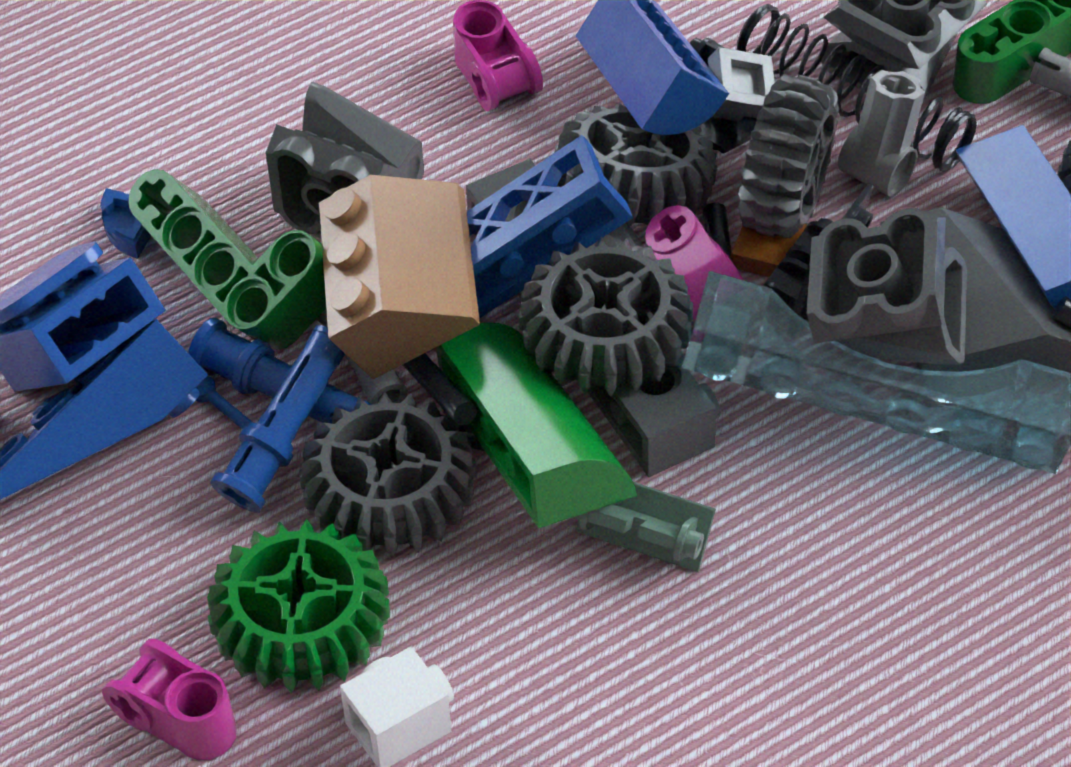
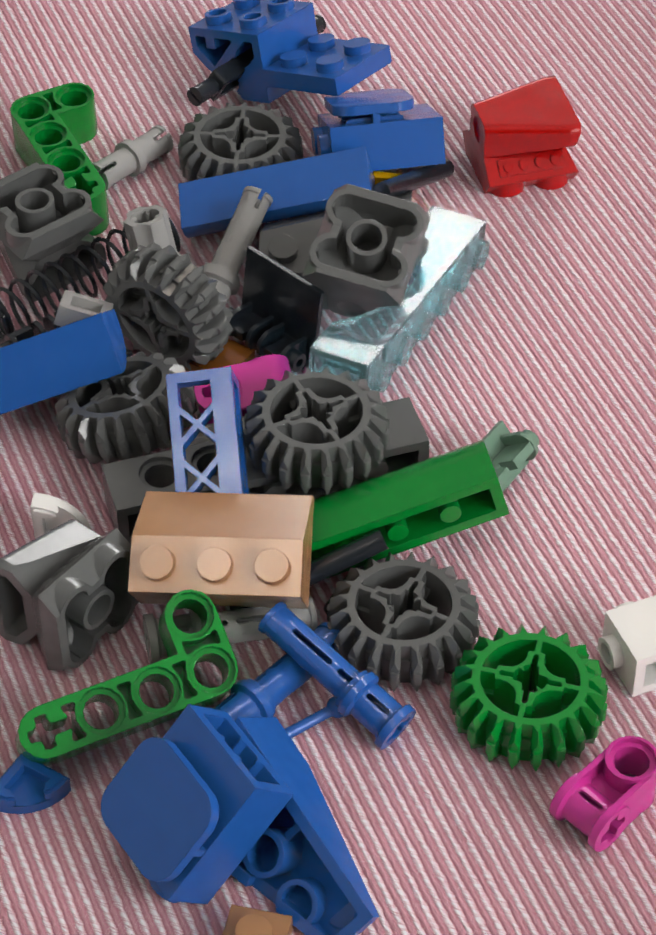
camera: 80 degrees left, 5 degrees down
none -> white tile [30,492,91,539]
none -> light grey pin [204,186,273,306]

